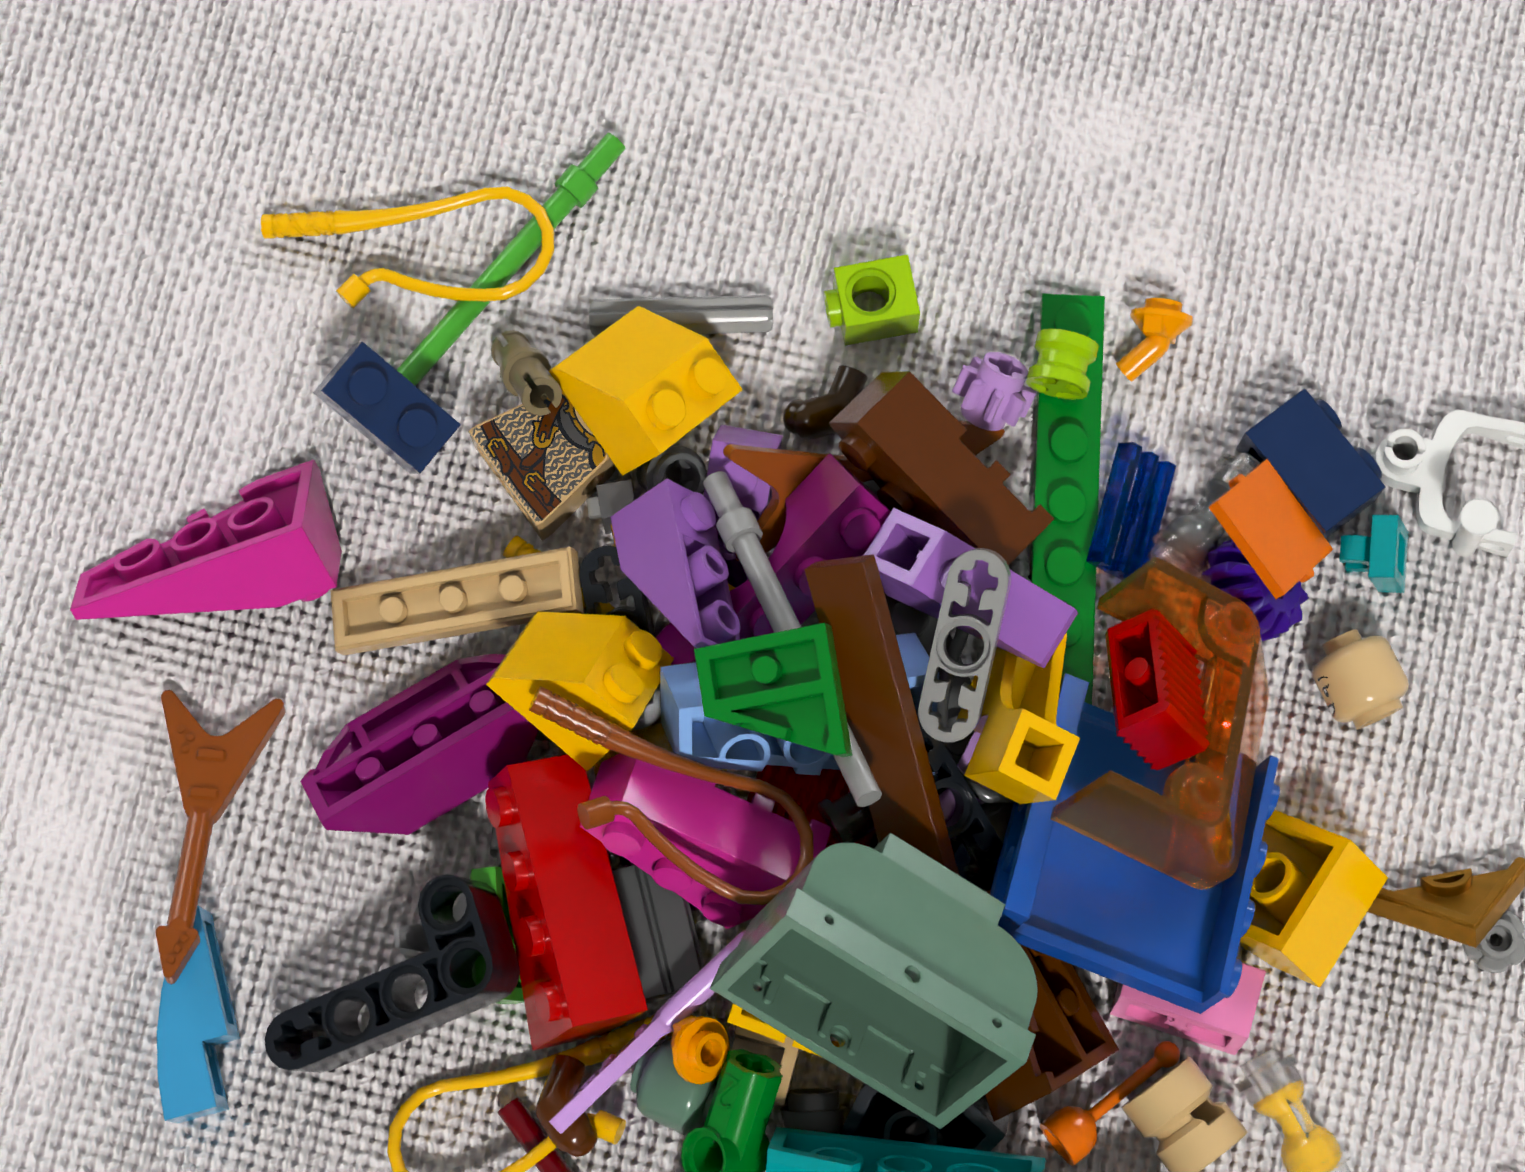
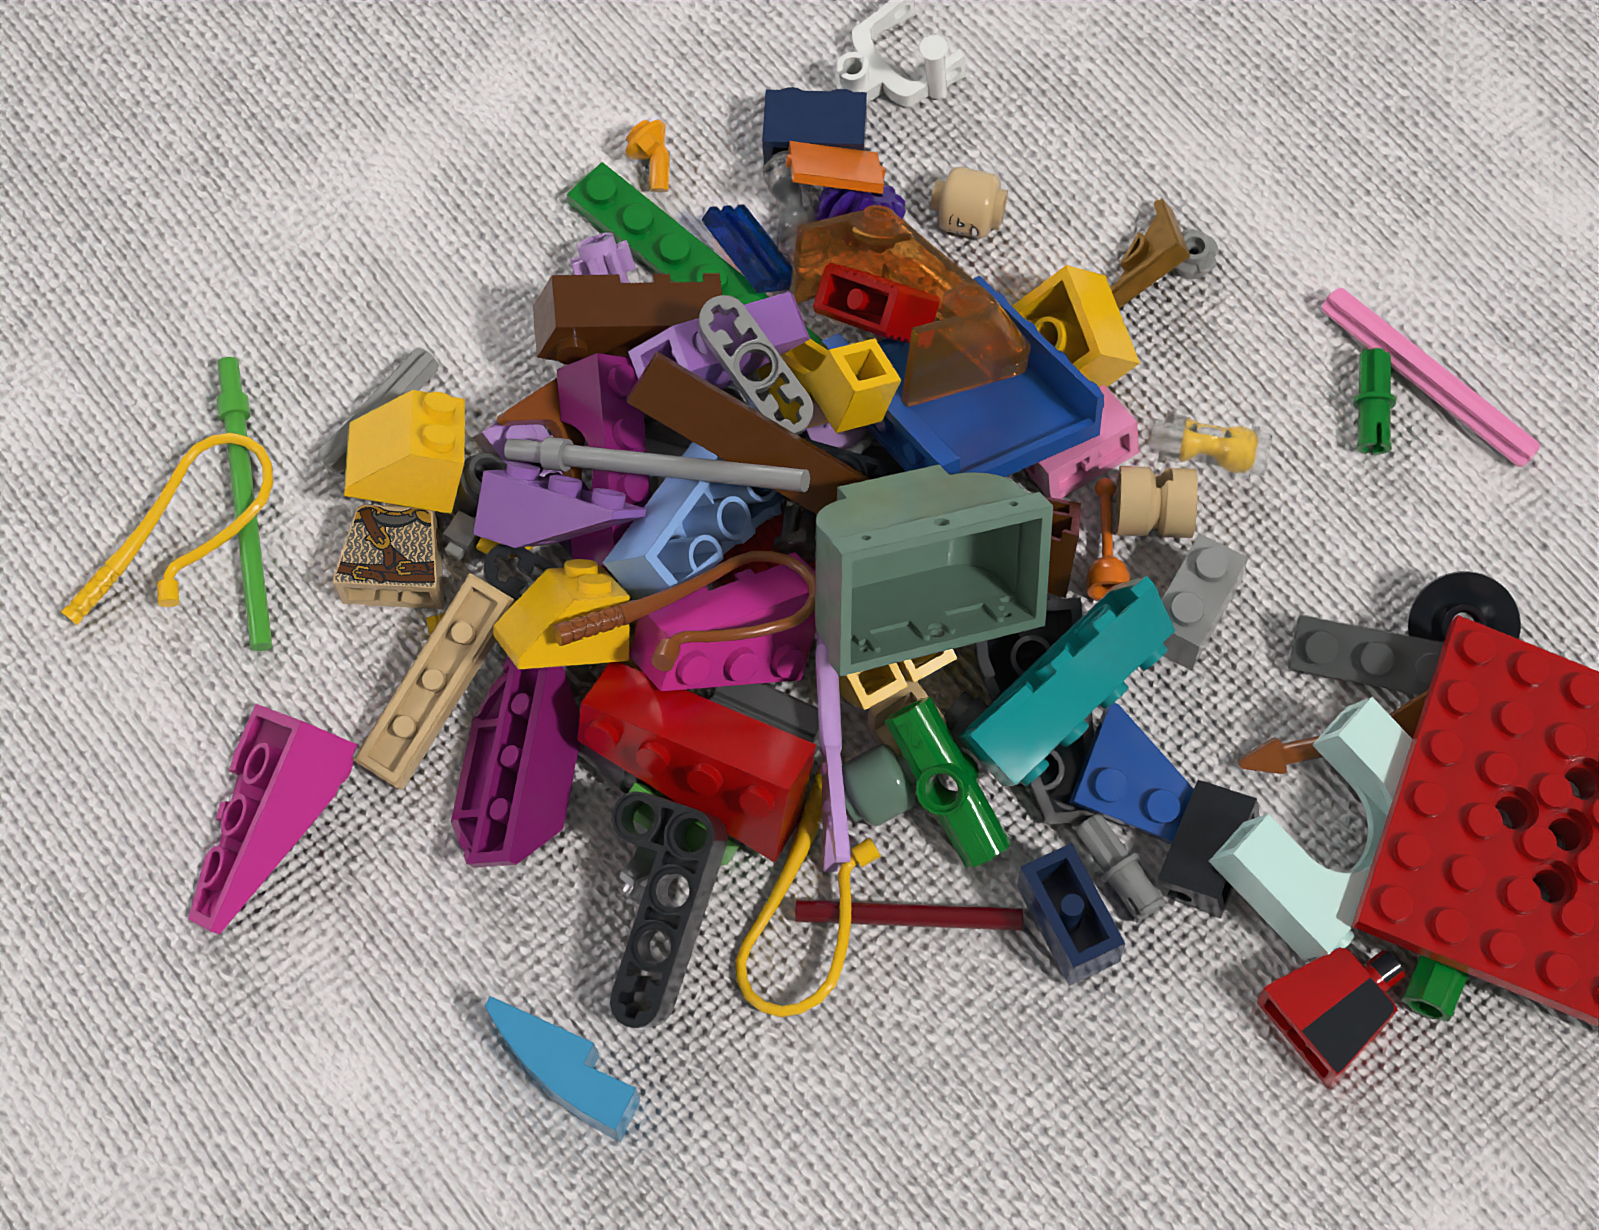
camera: 50 degrees left, 10 degrees down
dark orange piece [156,690,286,984] -> none
dark blue brick [313,341,461,474] -> none
dark tan pin [491,330,562,416] -> none
reddish brown arm [536,1055,598,1157] -> none
light orange plate [671,1015,730,1085] -> none
green wing [694,623,853,757] -> none
dark brown arm [783,365,868,439] -> none
lime brick [823,254,920,346] -> none
lime wheel [1026,329,1099,400] -> none
teal tile [1339,515,1408,593] -> none

